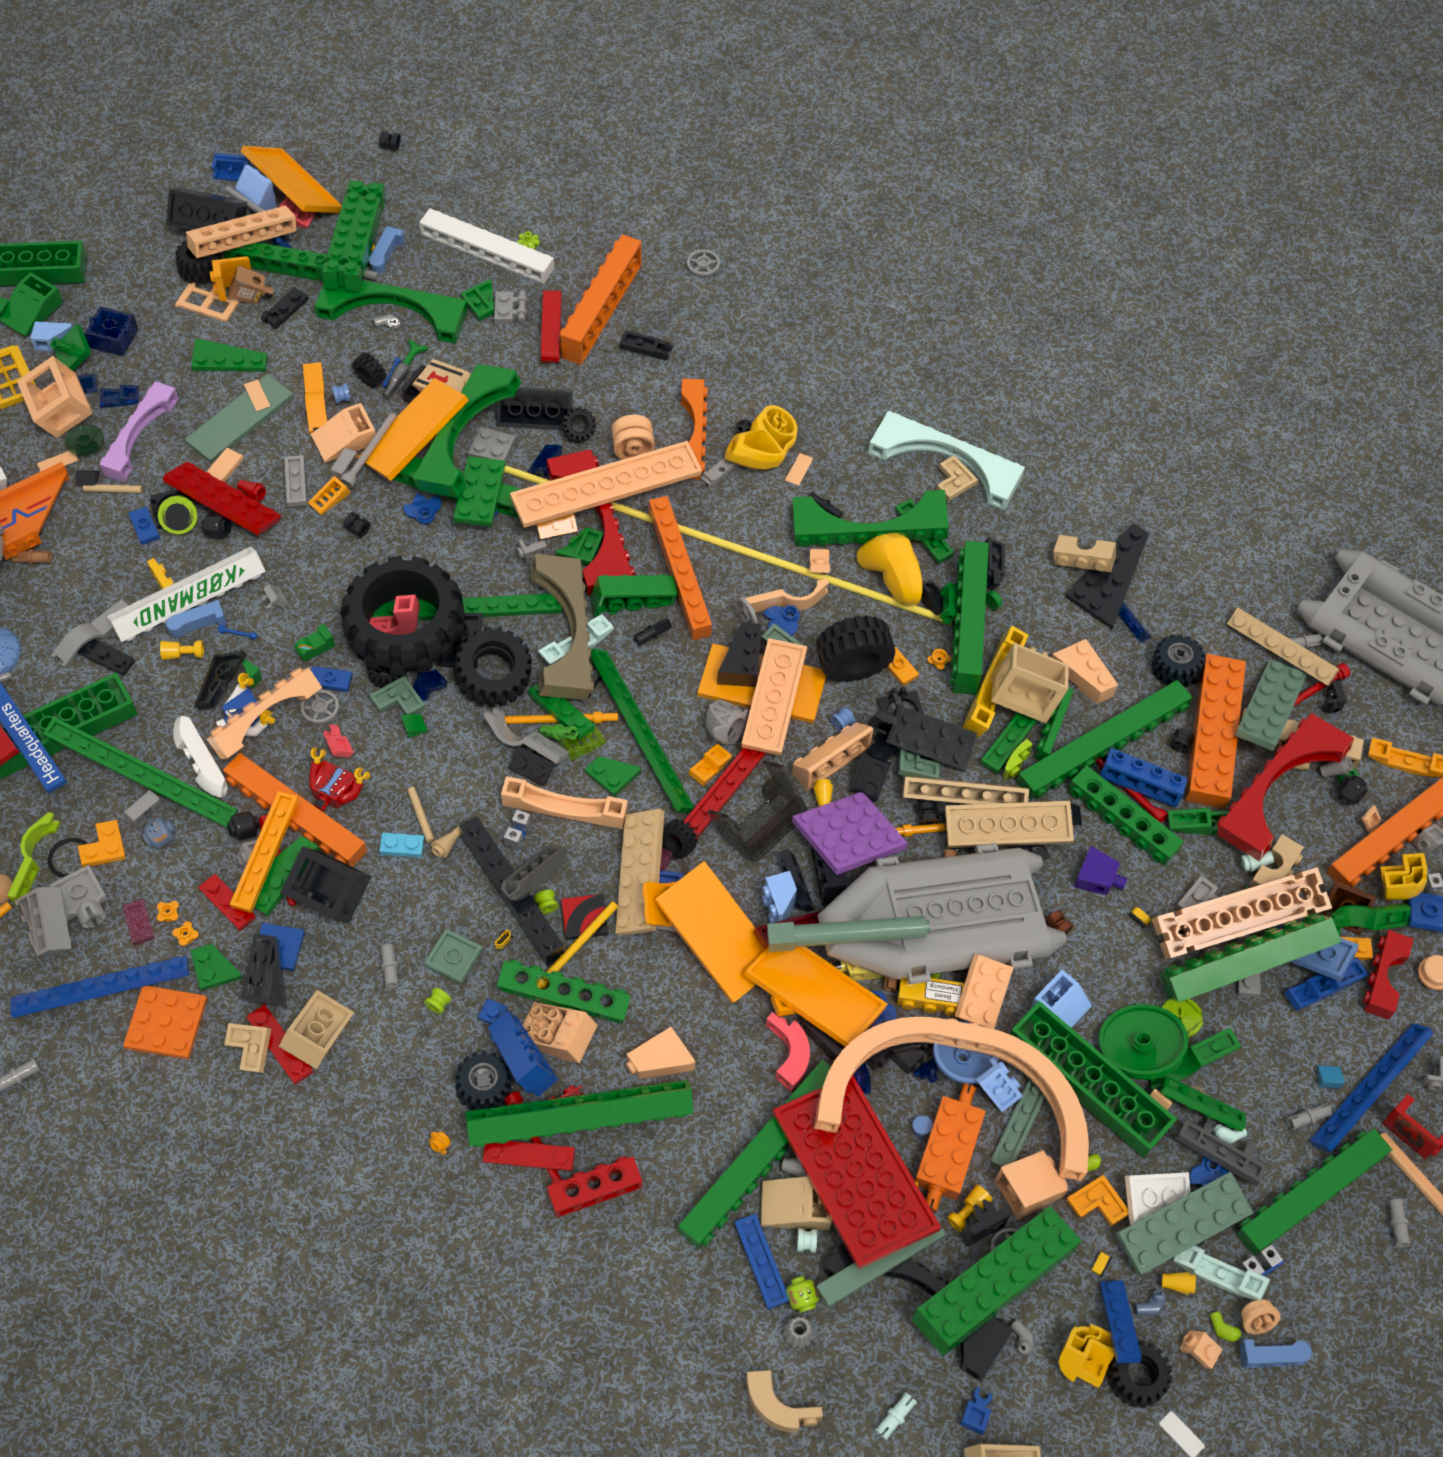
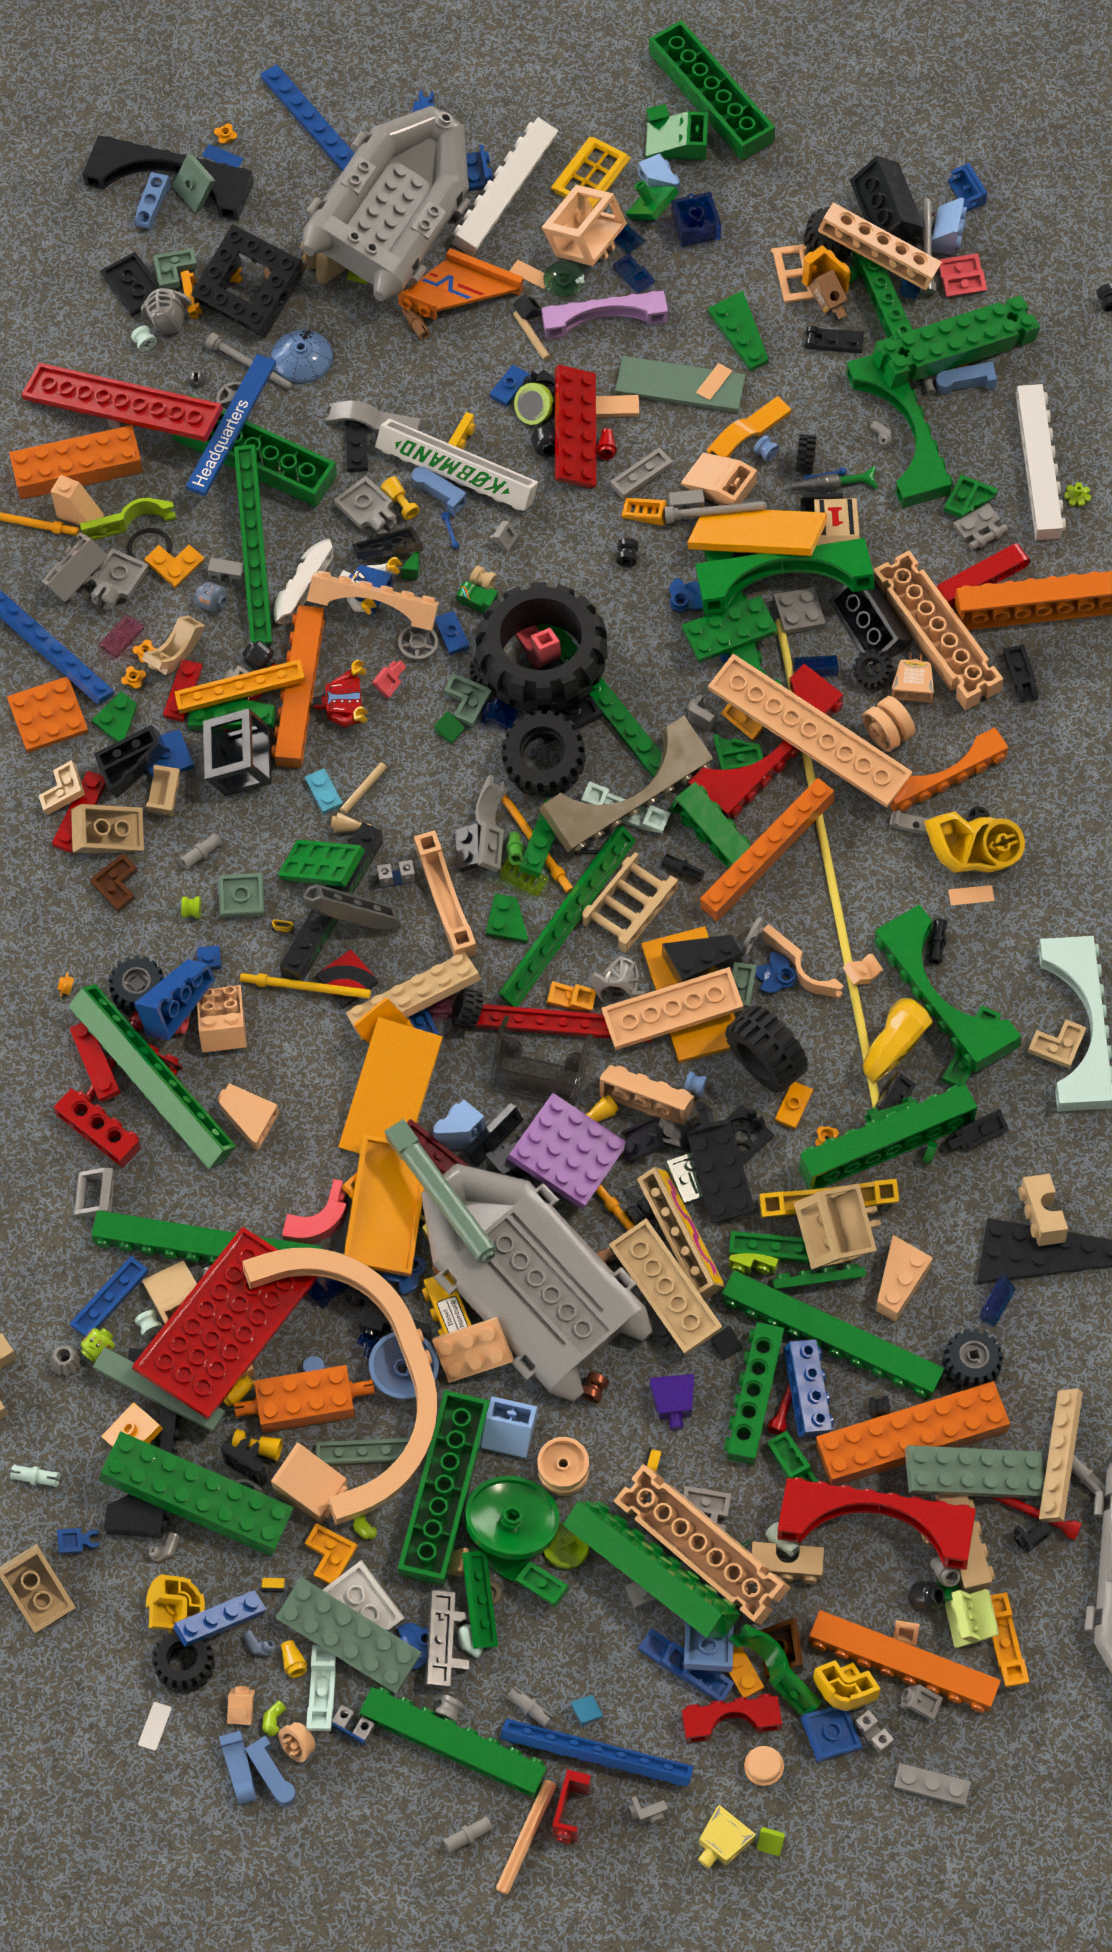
camera: 65 degrees right, 5 degrees up
light orange tile [240,146,342,213] -> none
green brick [497,959,631,1025] -> none
lime wheel [534,889,559,915] -> none
light blue bracket [976,1058,1023,1112] -> none
none -> light grey tile [74,1168,115,1218]
none -> reddish brown plate [89,853,138,913]
none -> light orange plate [101,1402,163,1447]
none -> tan arch [142,615,205,675]
none -> tan panel [146,765,180,816]
none -> medium blue leg [219,1731,257,1805]
none -> green plate [278,840,365,887]
none -> light grey plate [334,476,397,535]
none -> light grey wheel [435,1695,464,1722]
none -> tan wheel [469,565,498,590]
none -> light nougat wheel [537,1437,589,1496]
none -> tan fence [582,852,678,953]
none -> light nougat brick [873,550,1003,711]
none -> light nougat torso [891,652,934,703]
none -> yellowish green bracket [945,1589,999,1648]

